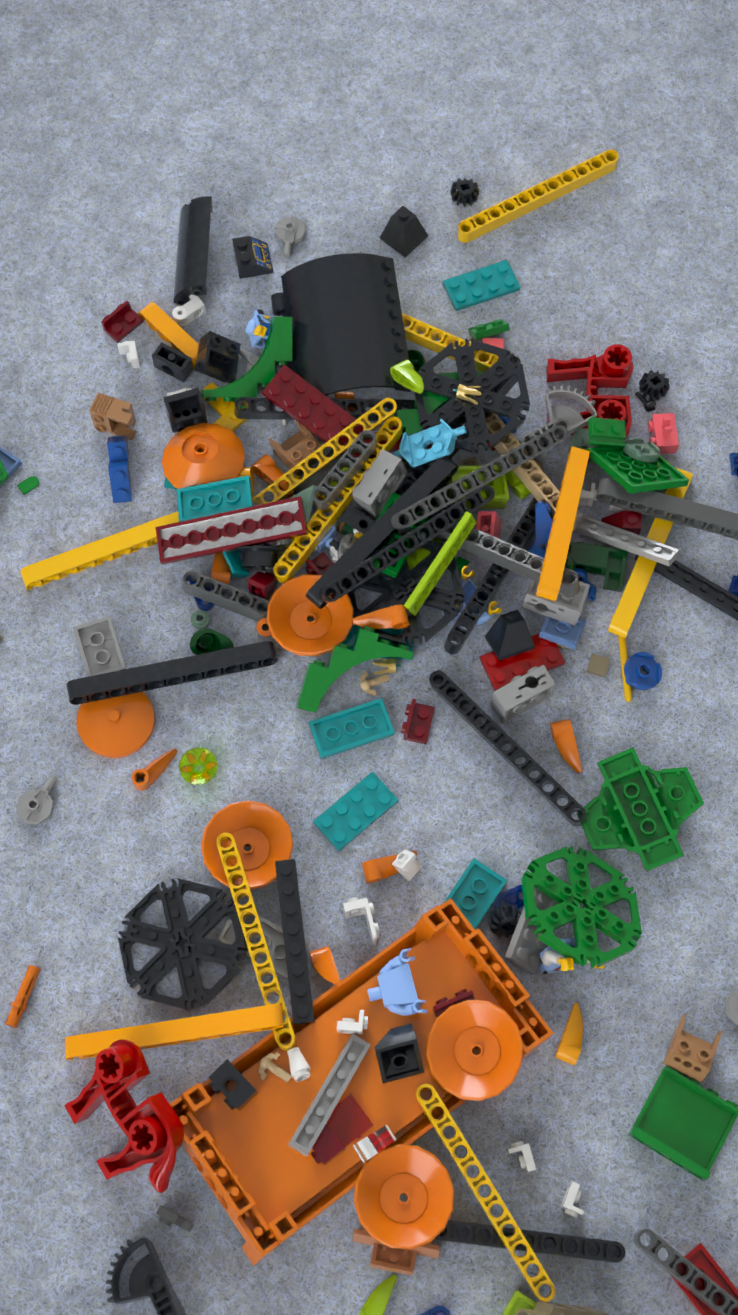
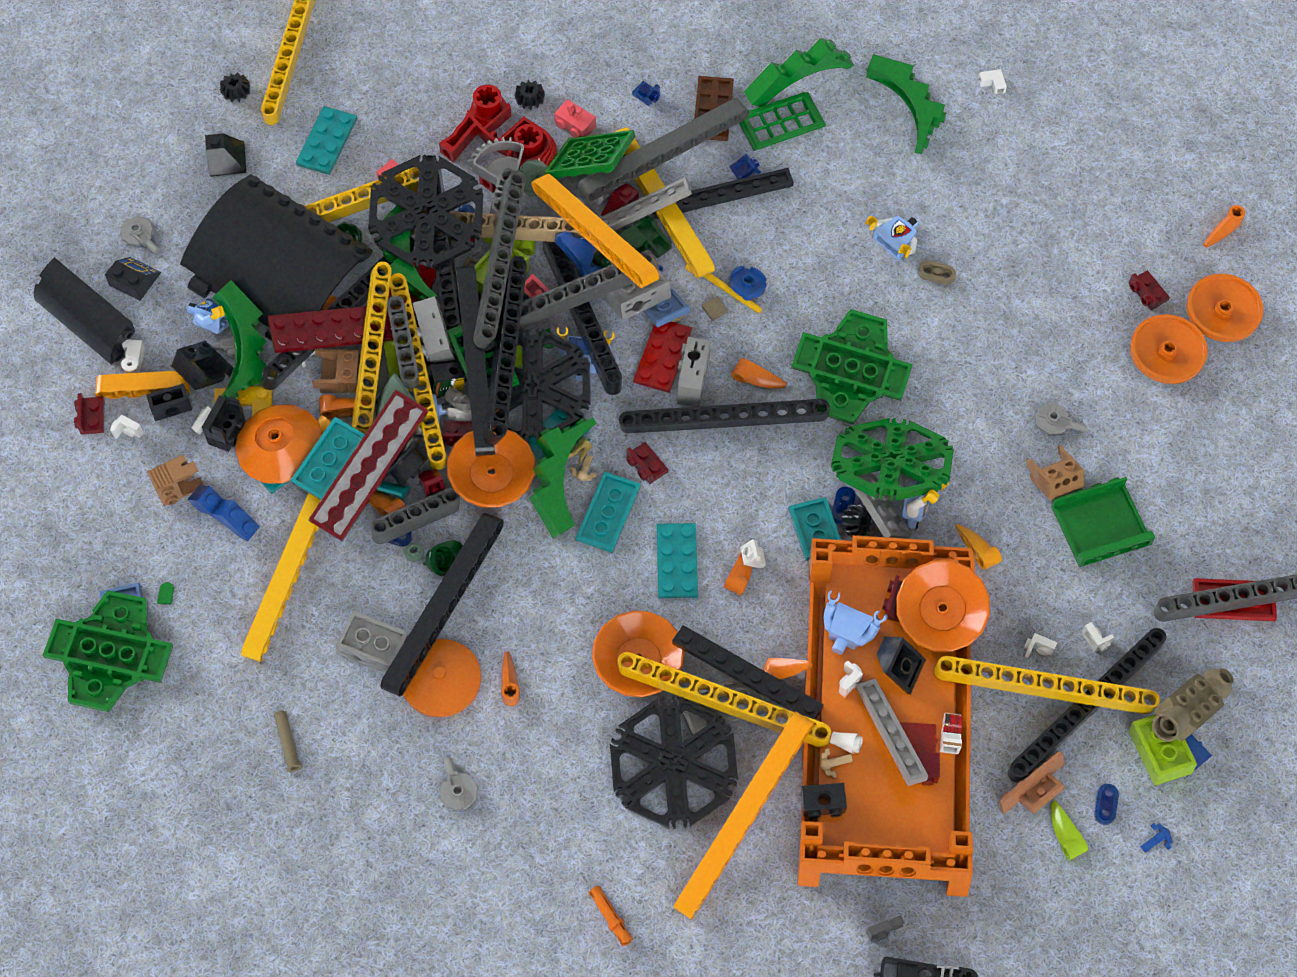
camera: 50 degrees left, 5 degrees down
red animal [64,1039,184,1193] -> none
clear neon green dish [179,747,218,785] -> none
orange plate [256,618,271,637] -> none
white bracket [343,897,380,945] -> none
orange piece [352,605,409,629] -> none
orange dish [354,1144,454,1249] -> none
lime piece [390,360,424,394] -> none
medium azure plate [391,419,467,468] -> none
lime tile [404,511,477,616] -> none
pearl gold piece [453,384,482,405] -> none
green plate [468,319,510,340] -> none
black slope [485,610,535,661] -> none
green plate [588,417,625,448] -> none
sand green tile [623,438,660,462] -> none
black hand [635,392,657,412] -> none

